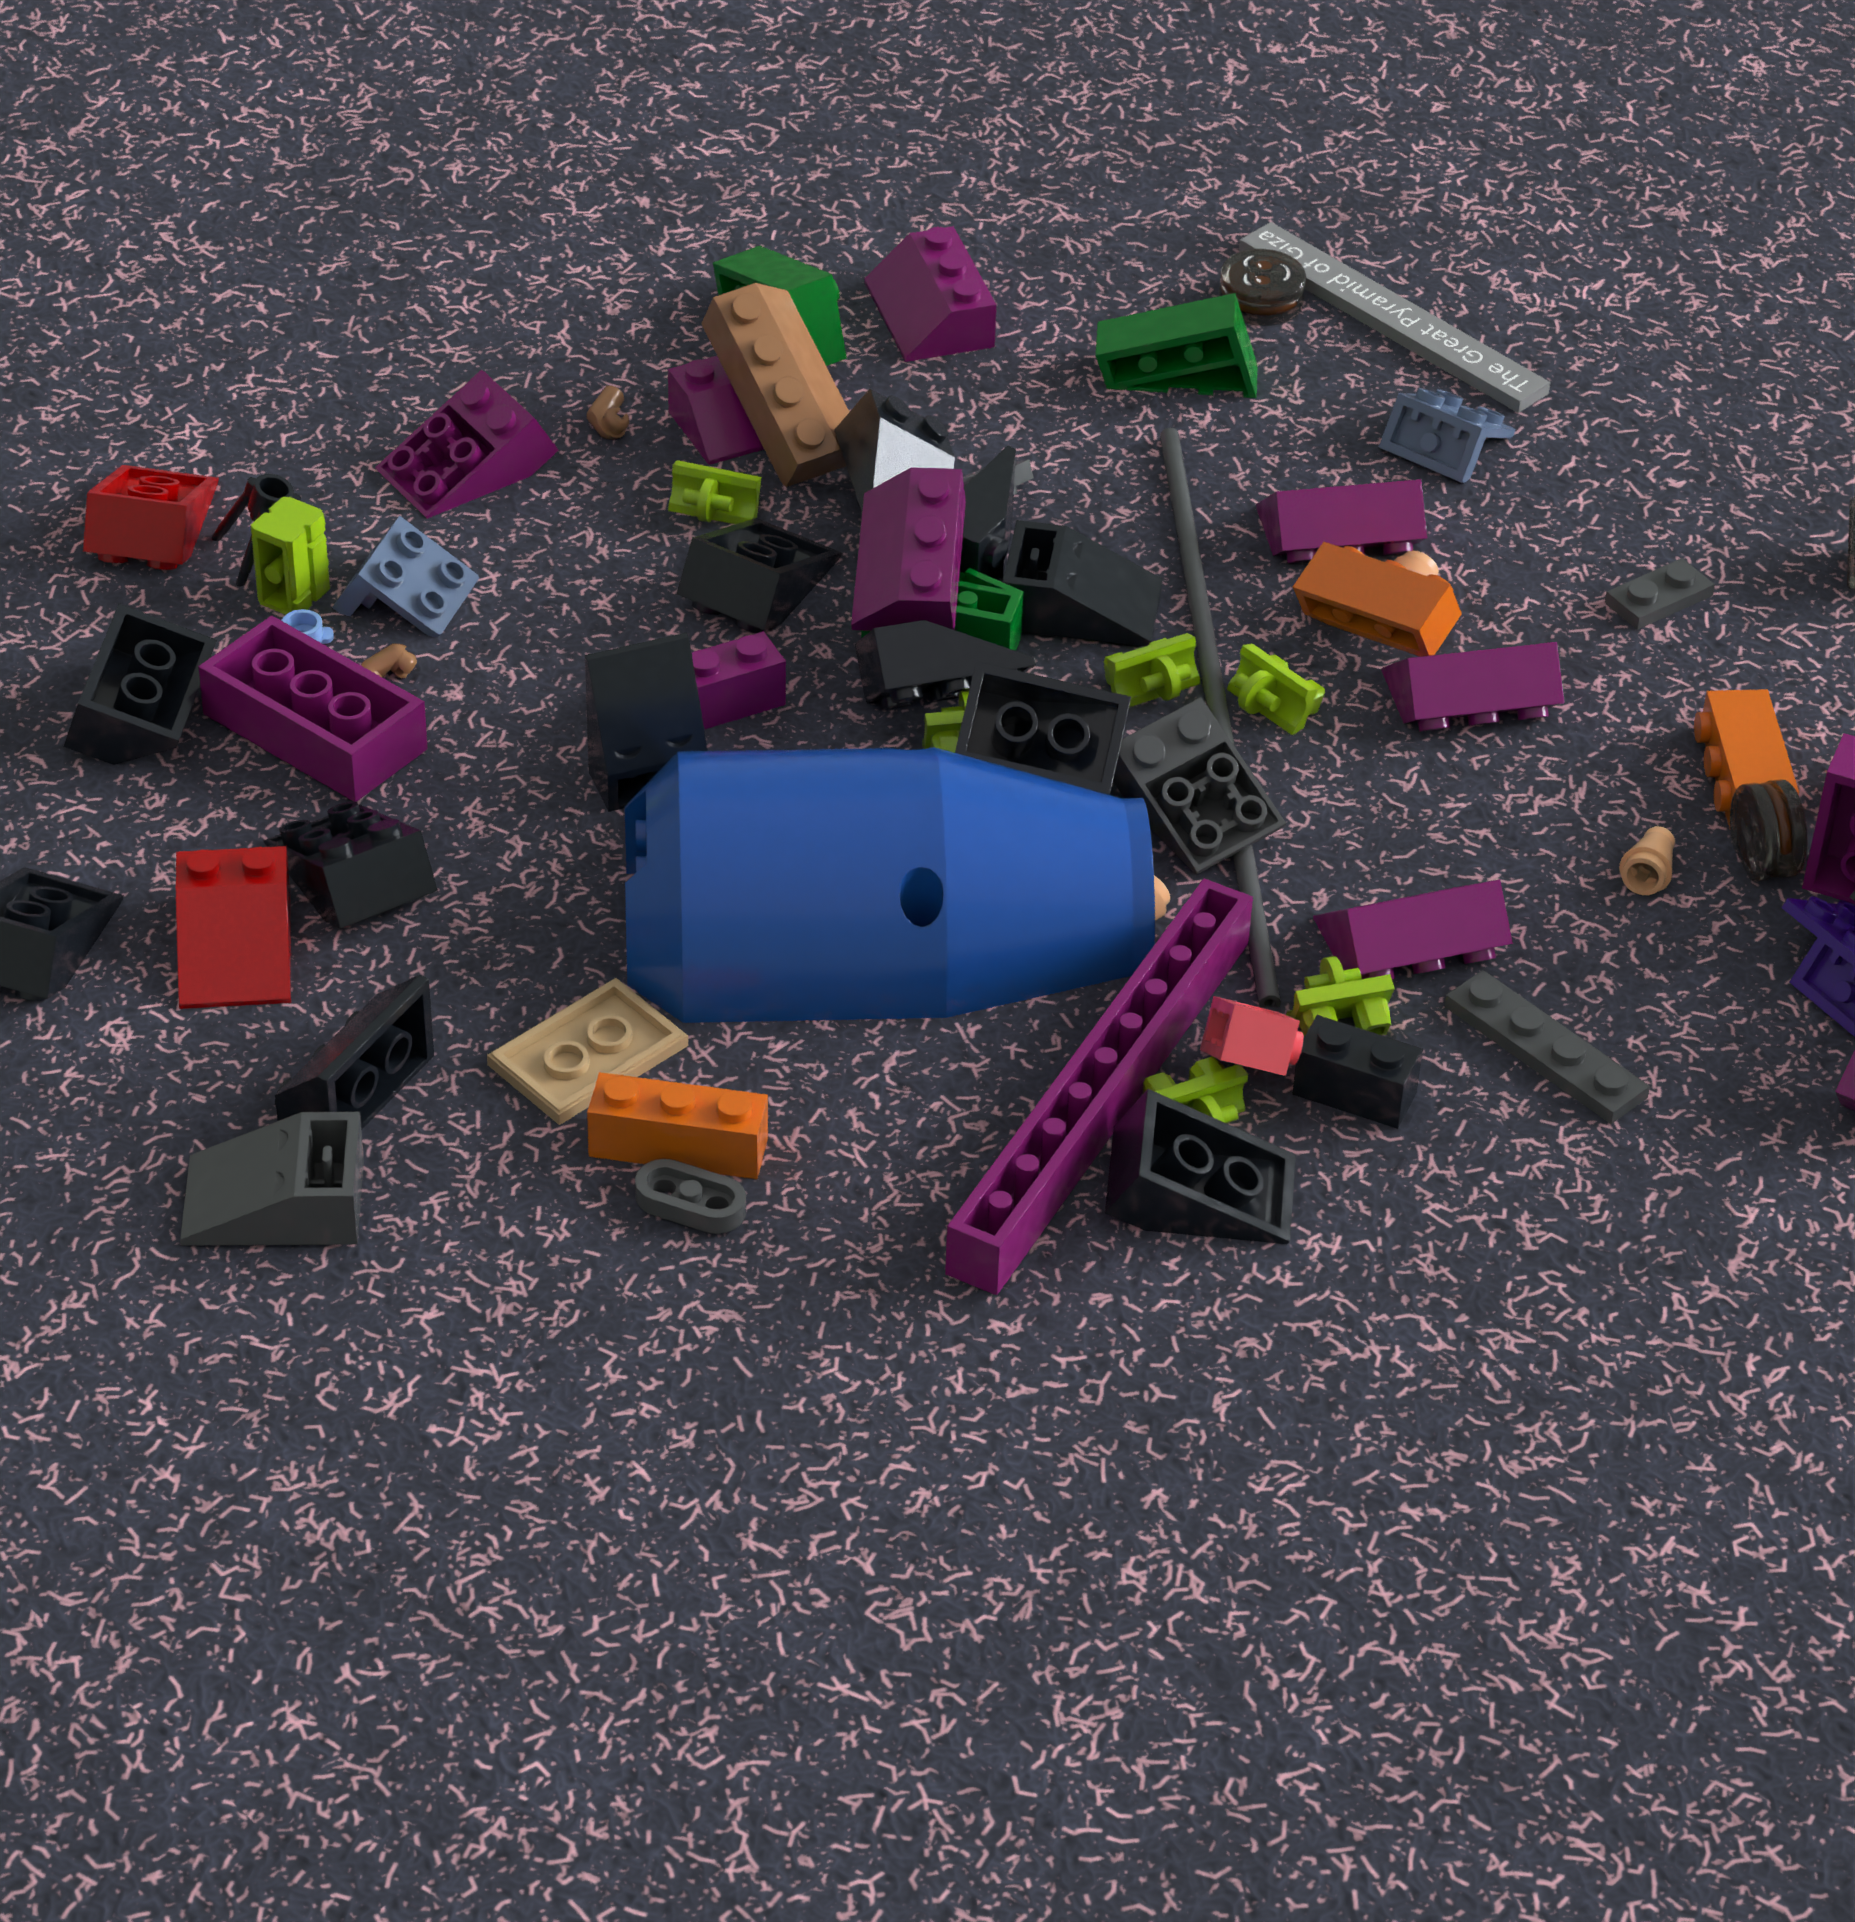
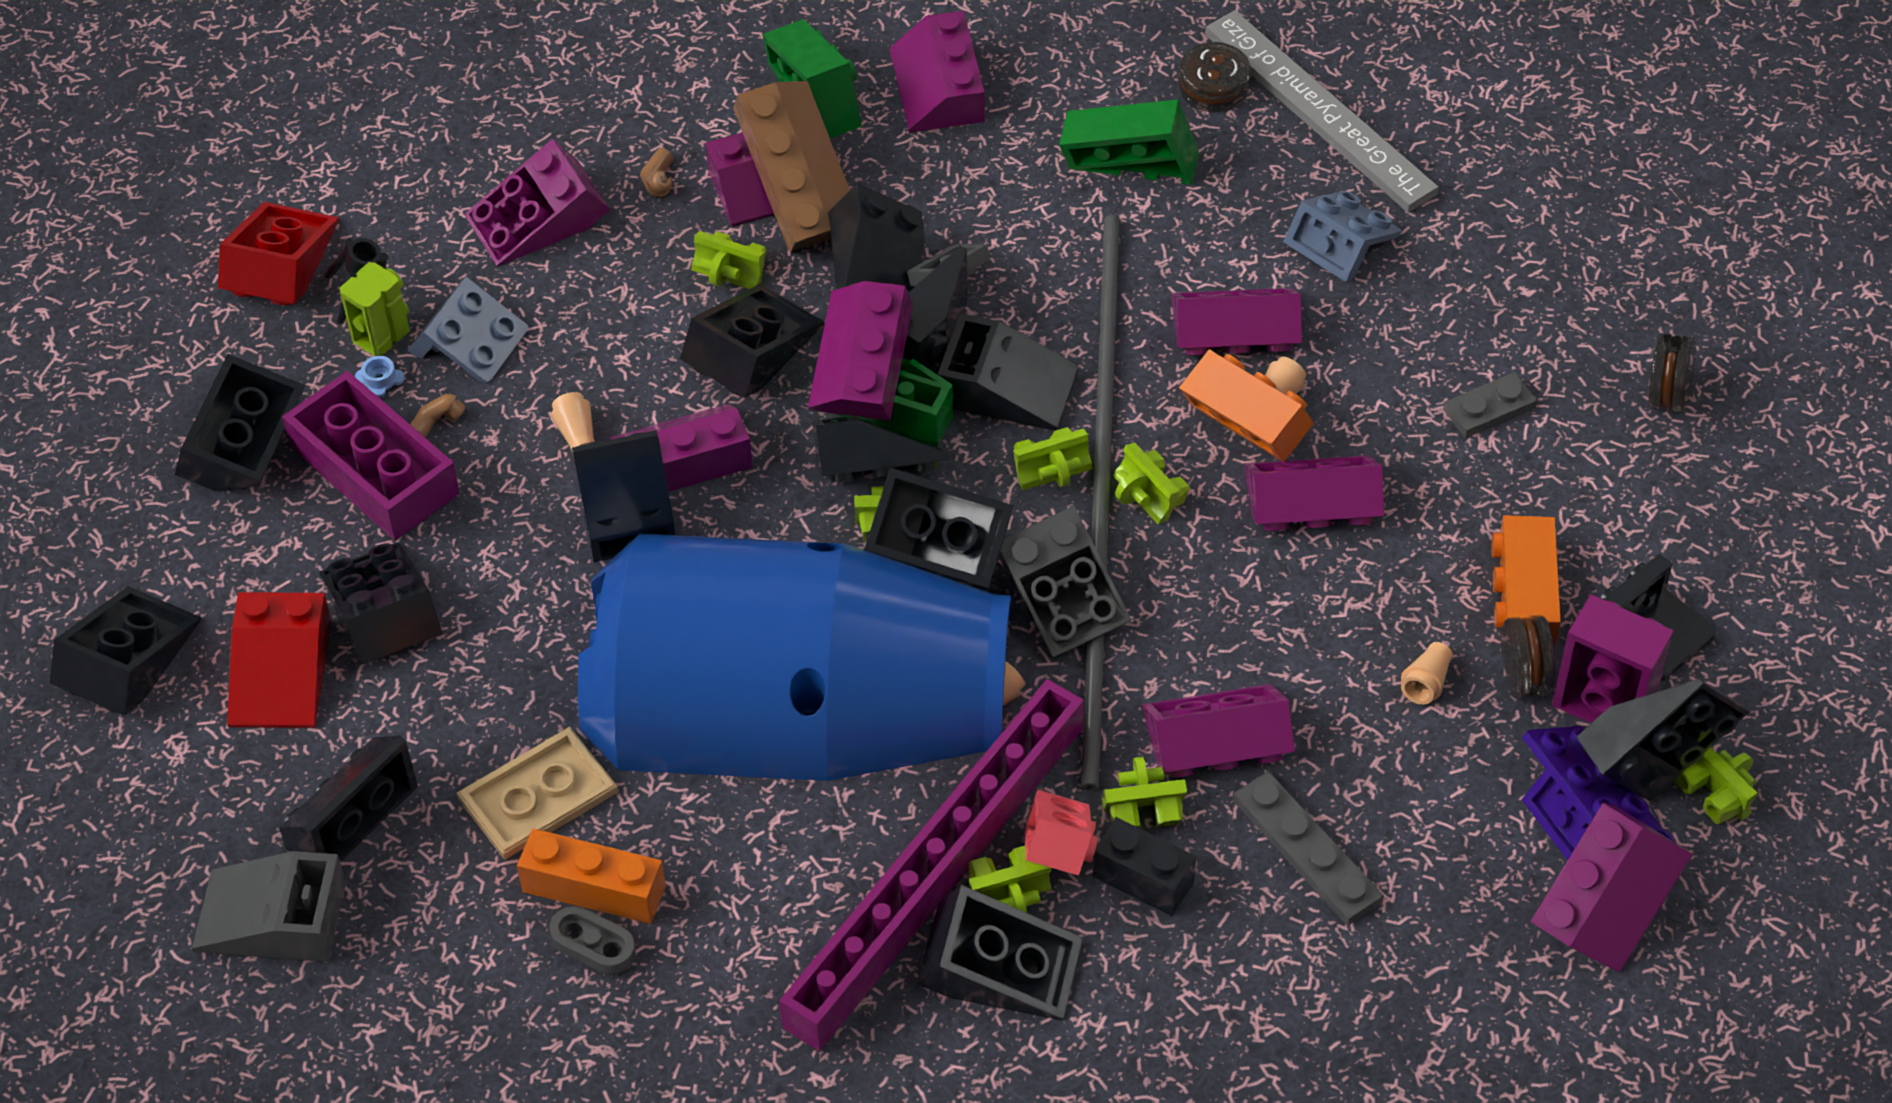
camera: 10 degrees right, 10 degrees up
none -> light nougat cone [551,392,595,454]

